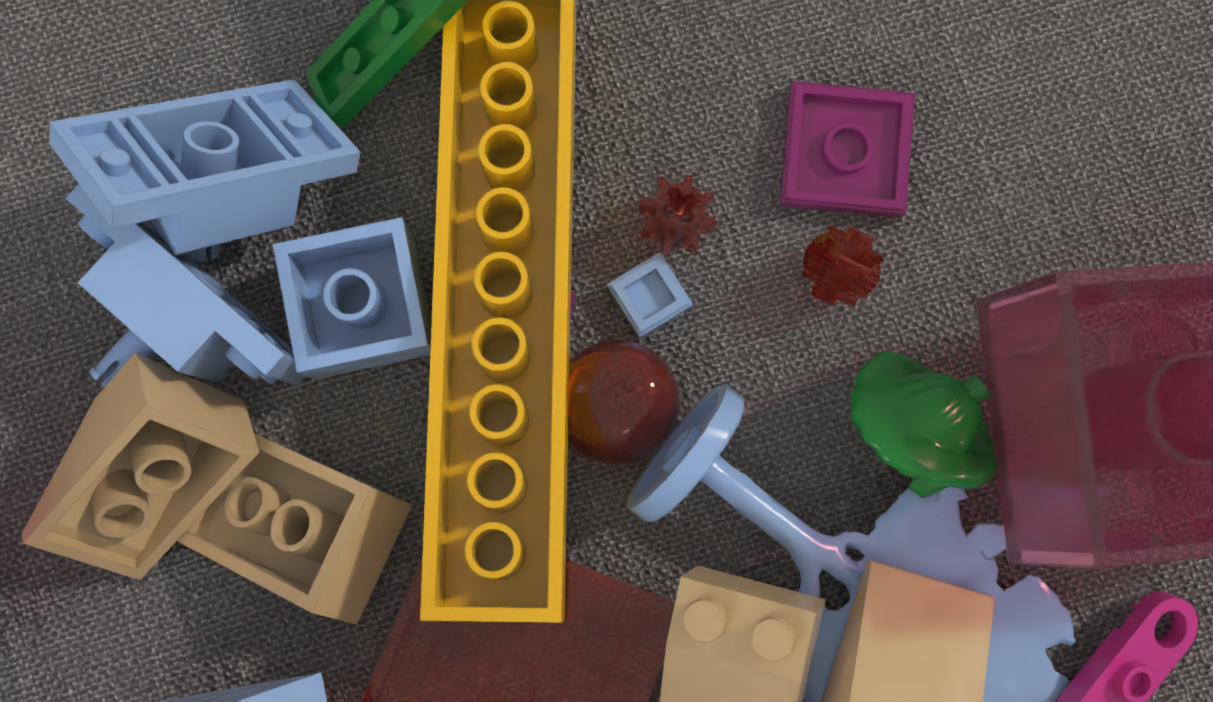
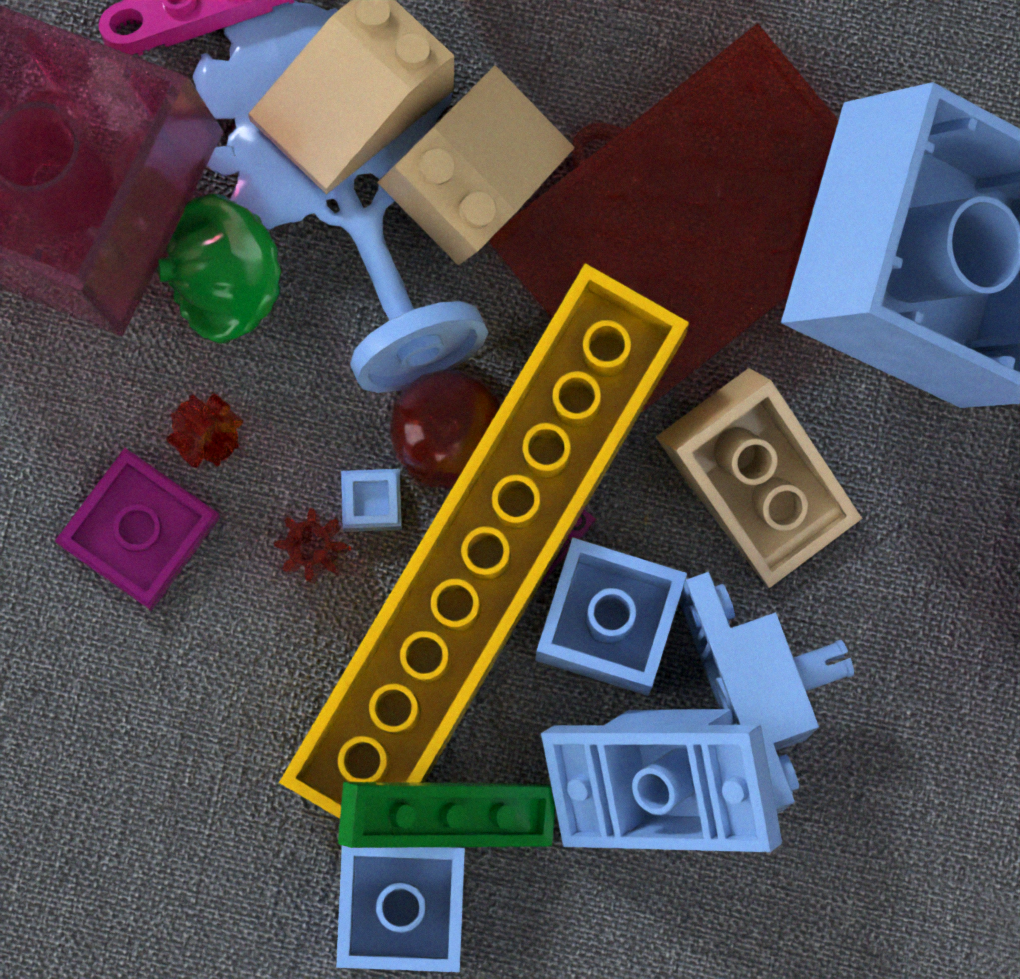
camera: 150 degrees left, 5 degrees down
tan slope [22,353,259,580] -> none

